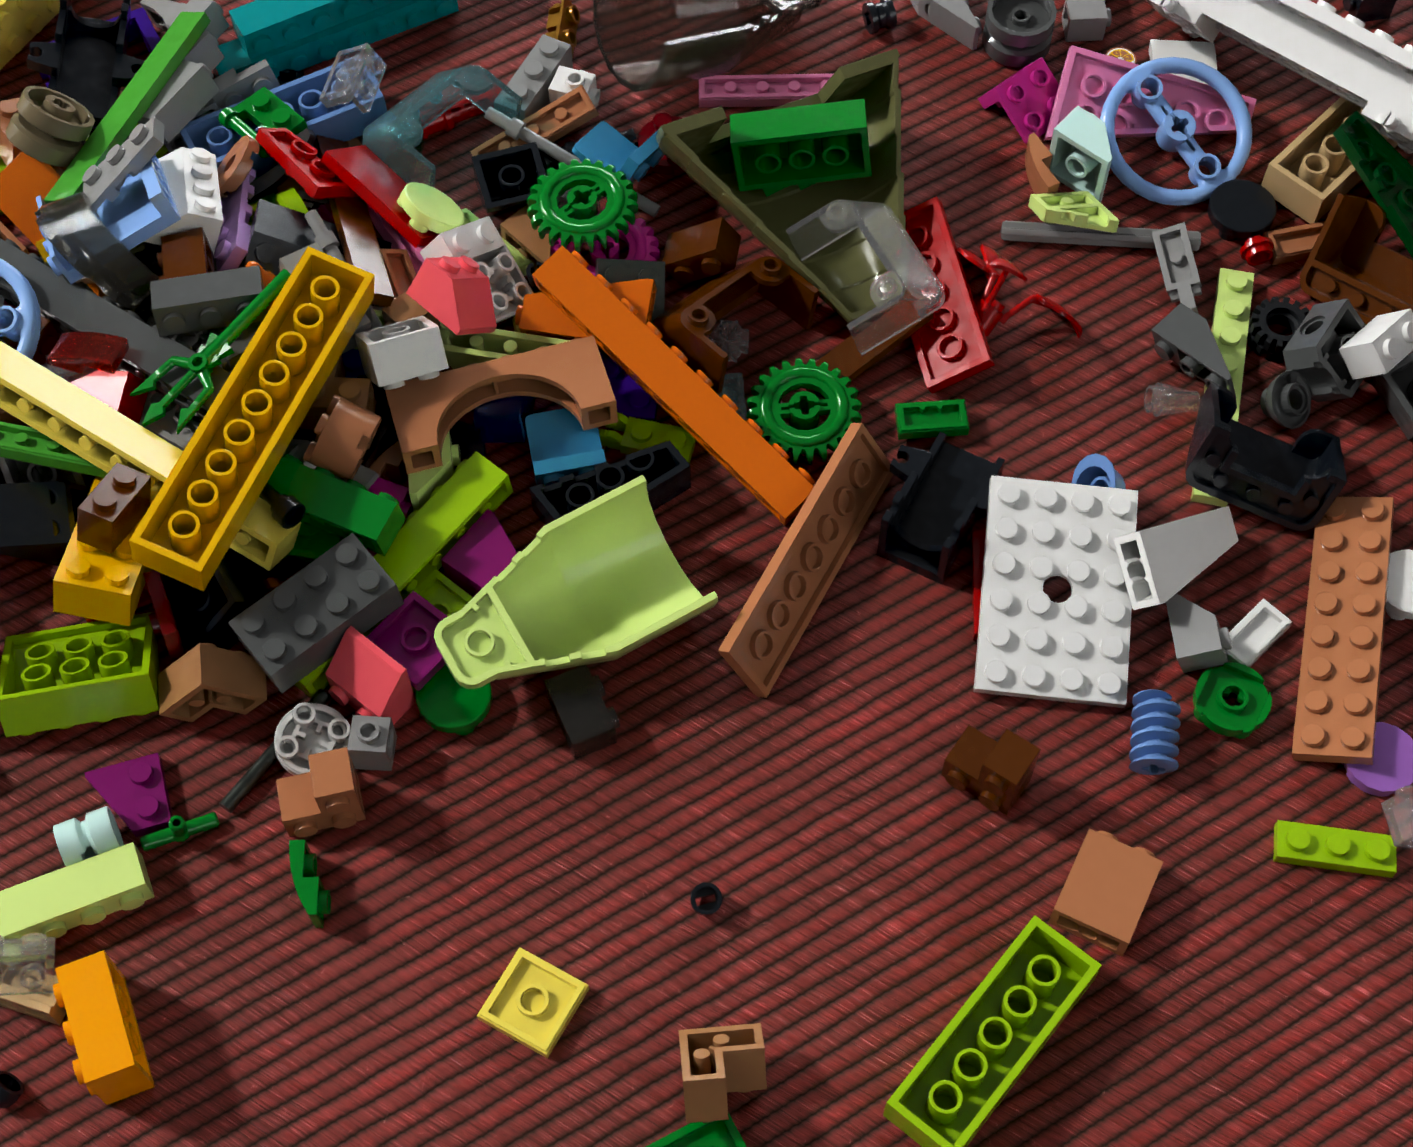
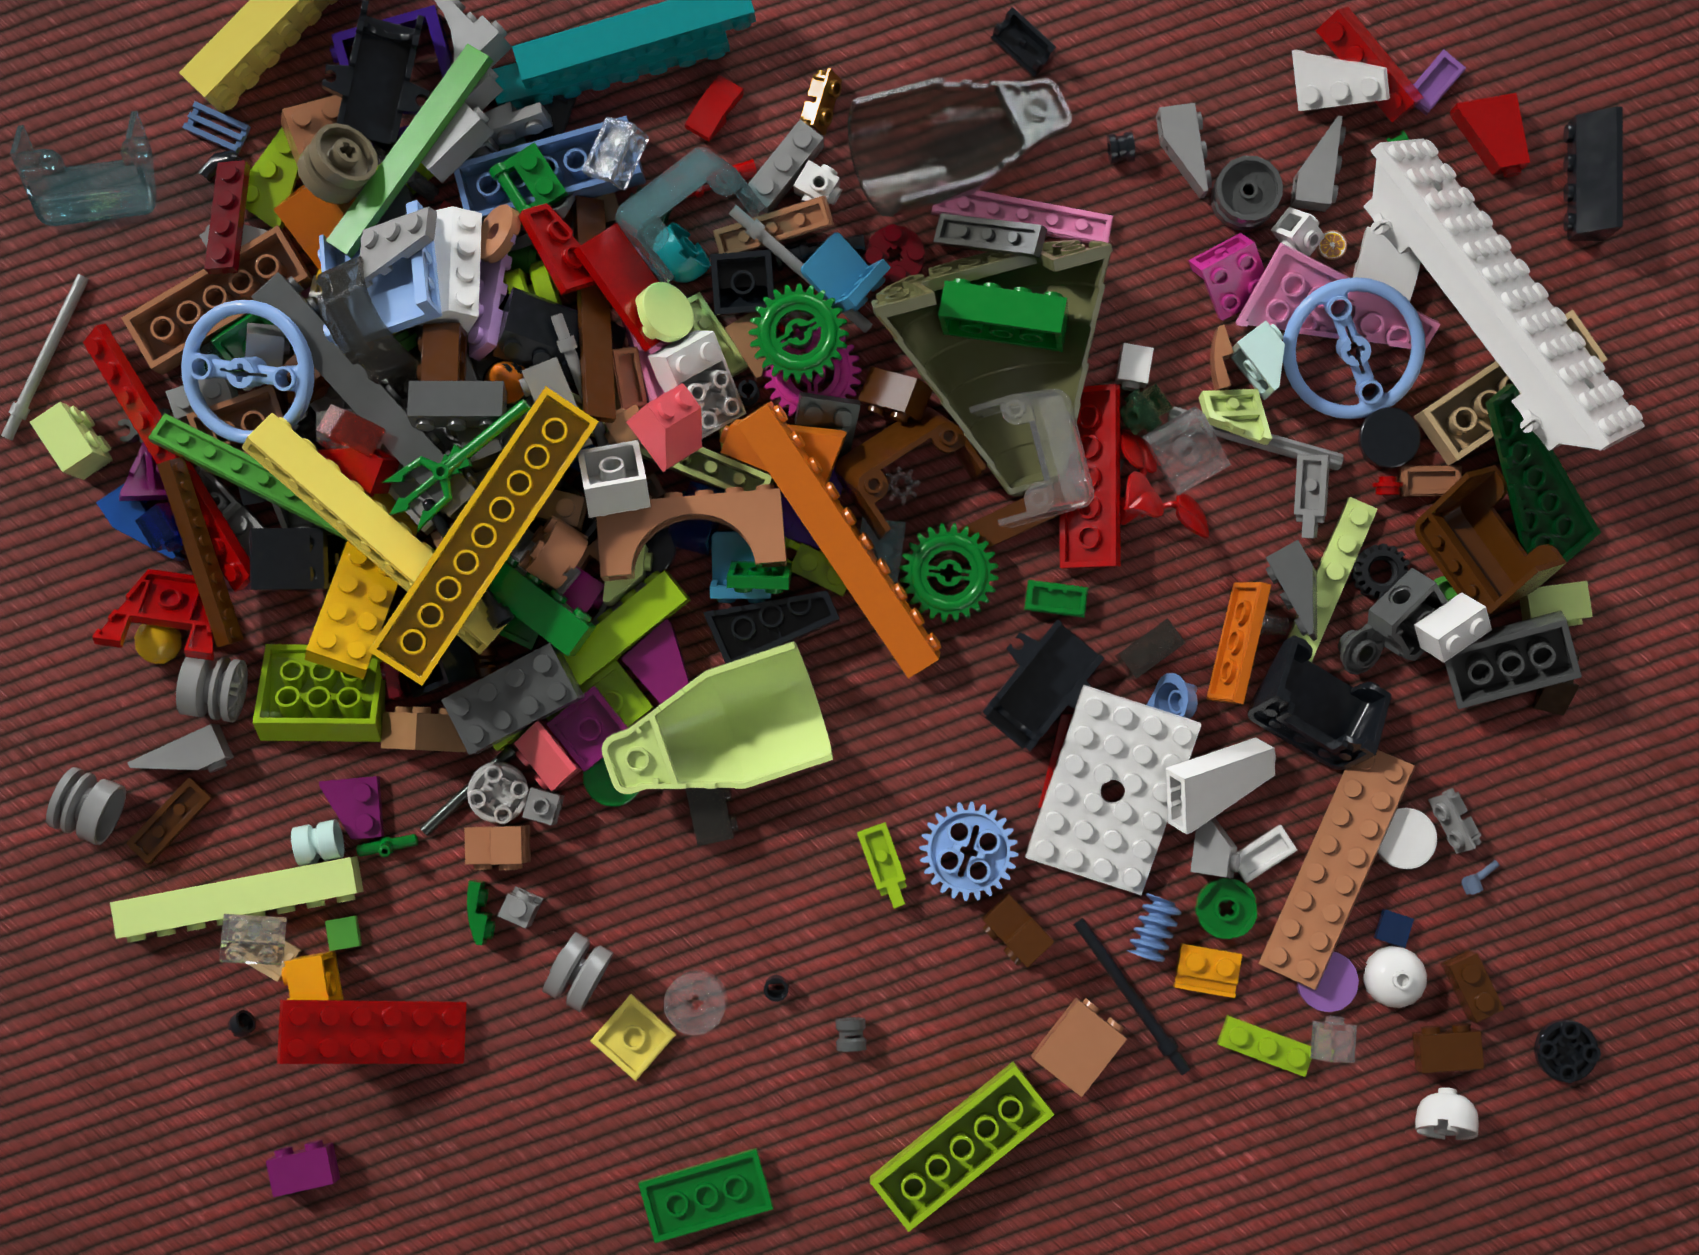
camera: 20 degrees right, 25 degrees up
reddish brown brick [77,462,151,554] -> none
medium nougat brick [678,1023,767,1123] -> none
nougat plate [718,423,893,698] -> none
none -> red plate [277,1000,467,1064]
none -> bright green tile [325,915,362,951]
none -> light grey brick [498,886,544,929]
none -> light grey wheel [542,932,614,1012]
none -> teal cylinder [653,222,711,283]
none -> clear brick [664,970,728,1035]
none -> red slope [685,75,744,142]
none -> green plate [727,561,792,594]
none -> dark grey wheel [835,1017,867,1052]
none -> lime hinge [857,822,907,909]
none -> light blue gear [919,802,1018,901]
none -> dark grey plate [933,213,1047,258]
none -> black bar [1073,918,1191,1075]
none -> white brick [1115,343,1154,391]
none -> clear smoke brick [1115,618,1186,680]
none -> clear green brick [1120,384,1173,435]
none -> clear brick [1142,406,1231,495]
none -> light orange plate [1173,943,1242,998]
none -> orange tile [1207,582,1271,704]
none -> white brick [1271,207,1325,256]

